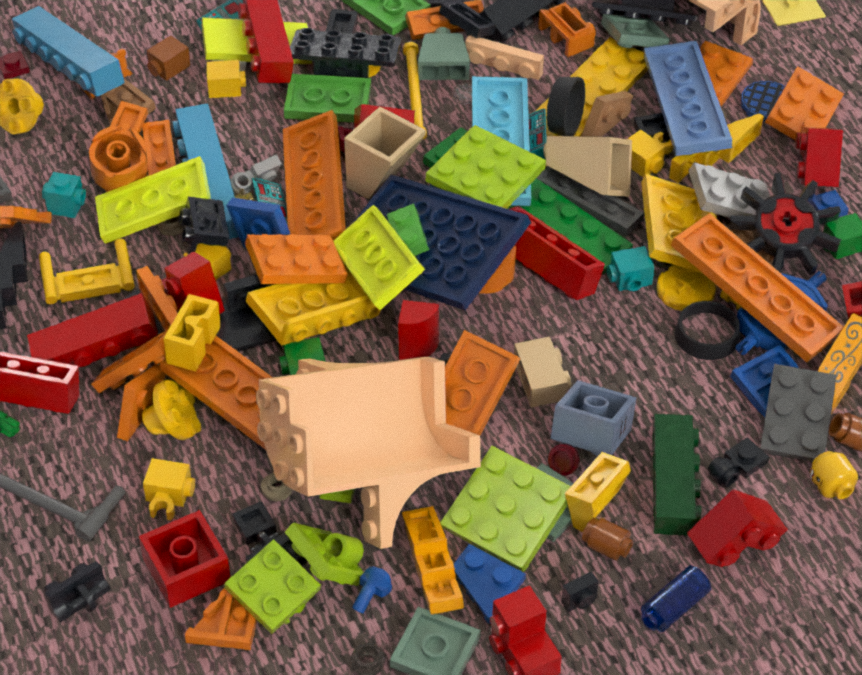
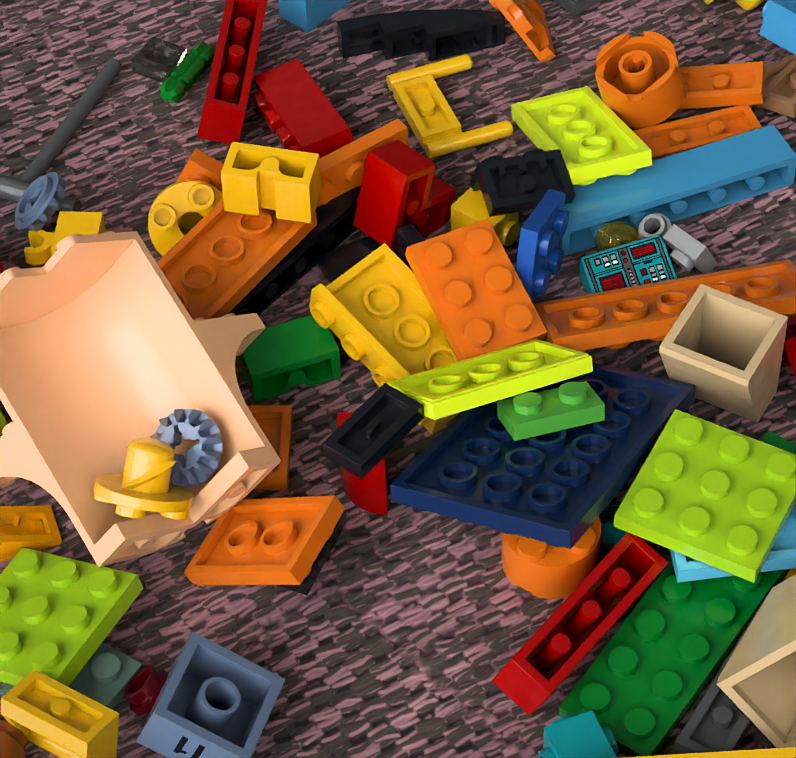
camera: 85 degrees right, 0 degrees up
teal brick [42,172,86,218] -> none
tan brick [514,337,571,407] -> none
none -> sand blue gear [14,172,67,235]
none -> yellow plate [94,438,194,520]
none -> sand blue gear [149,409,223,487]
none -> black plate [322,383,424,479]

